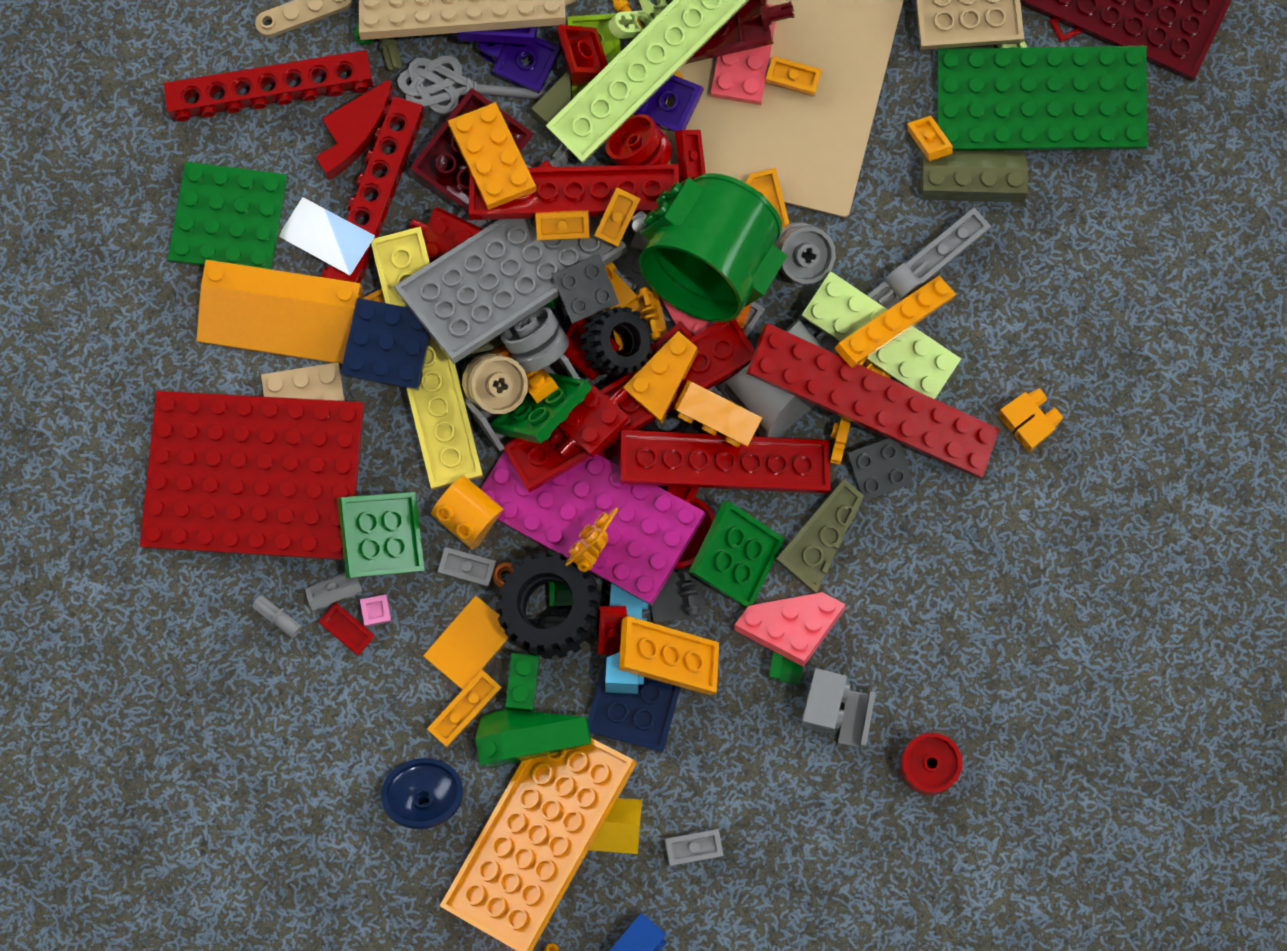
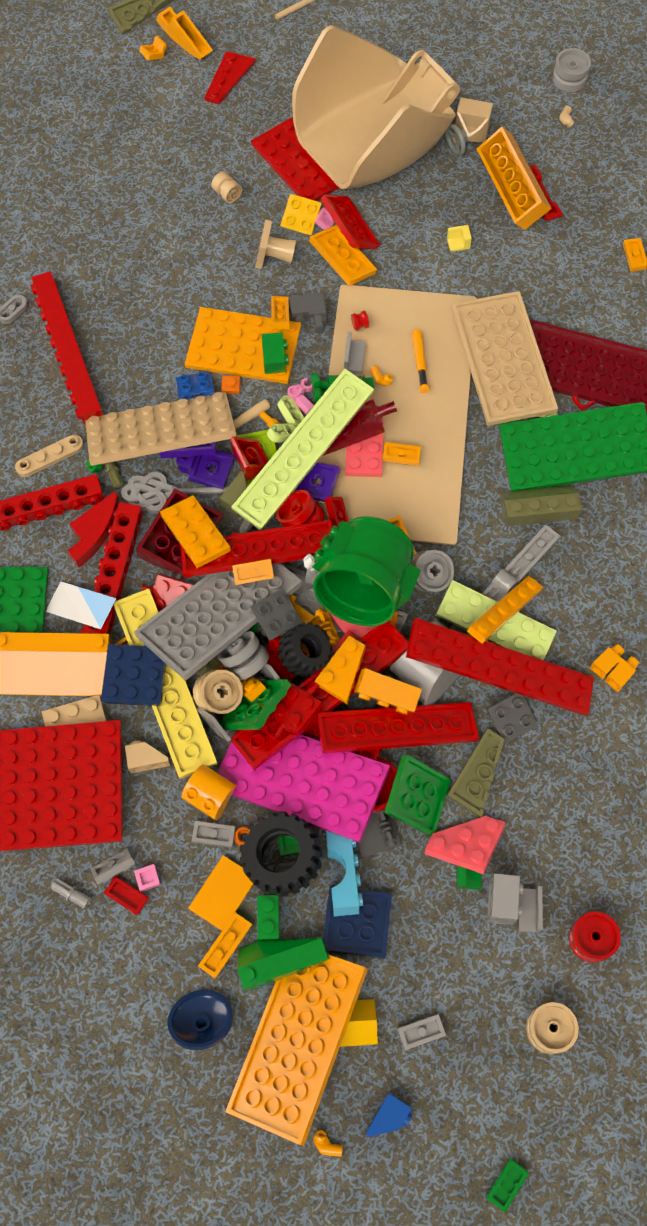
camera: 10 degrees left, 10 degrees down
plate [337,492,425,579] -> none
light orange hinge [565,507,618,572] -> none
light orange plate [594,187,641,247] -> none
red plate [597,606,627,655] -> none
light orange plate [619,616,719,695] -> none
light orange plate [830,417,851,465] -> none
light orange plate [907,116,953,161] -> none
none -> tan slope [125,741,171,774]
none -> tan wheel [526,1002,579,1055]

